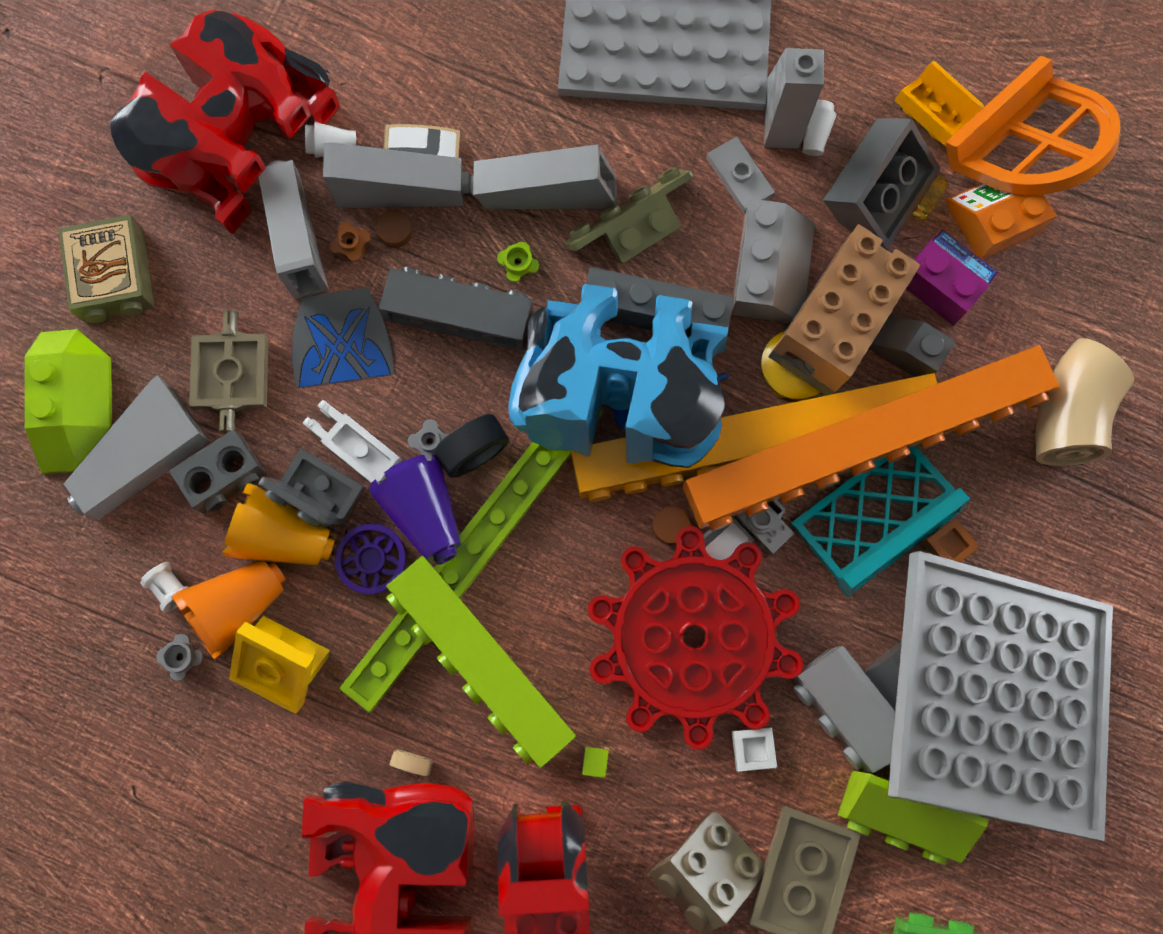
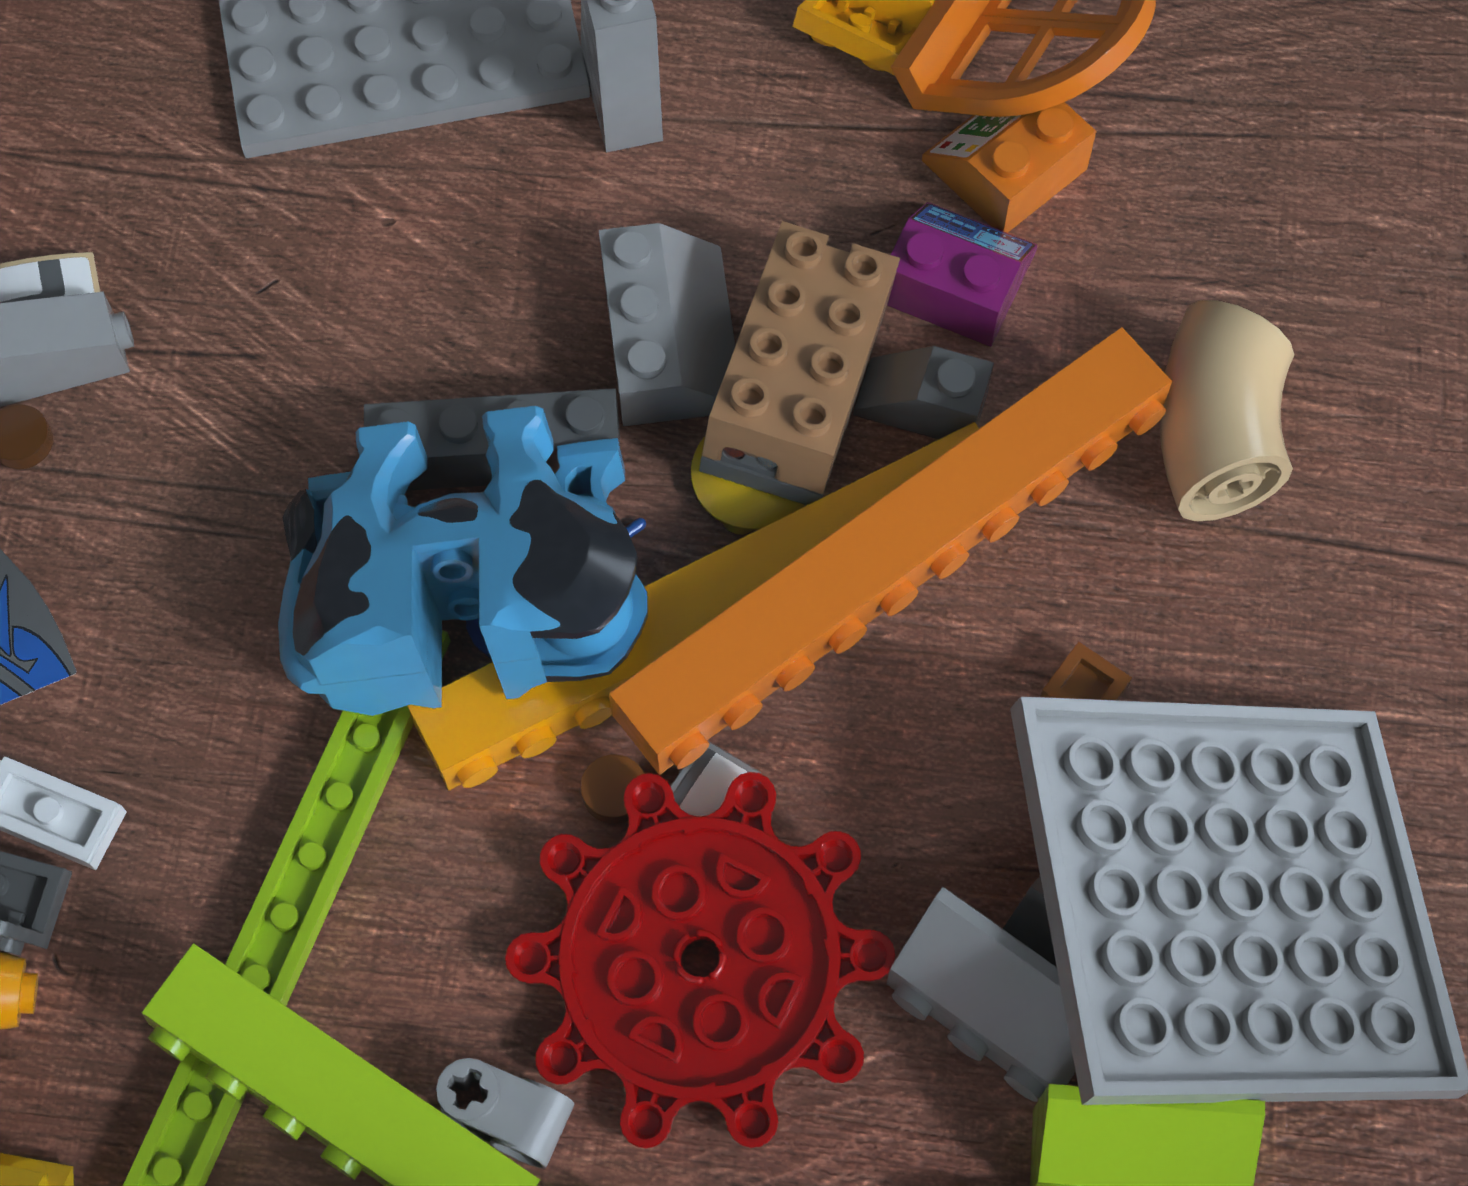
camera: 15 degrees left, 10 degrees down
dark purple wheel [335,524,407,595] -> none
dark purple cone [369,454,461,565] -> none
dark grey brick [379,267,533,351] -> none
light grey plate [408,419,449,461] -> none
black tyre [434,414,509,478] -> none
light grey slope [469,144,617,209] -> none
lime plate [497,242,539,282] -> none
olive bracket [563,167,694,264] -> none
light grey plate [706,137,775,214] -> none
white plate [731,727,777,772] -> none
light grey piece [734,500,795,556] -> none
teal fence [791,446,970,598] -> none
white cone [802,100,837,156] -> none
dark grey slope [823,118,940,250] -> none
clear yellow tile [912,175,949,221] -> none
none -> light grey piece [436,1058,575,1169]

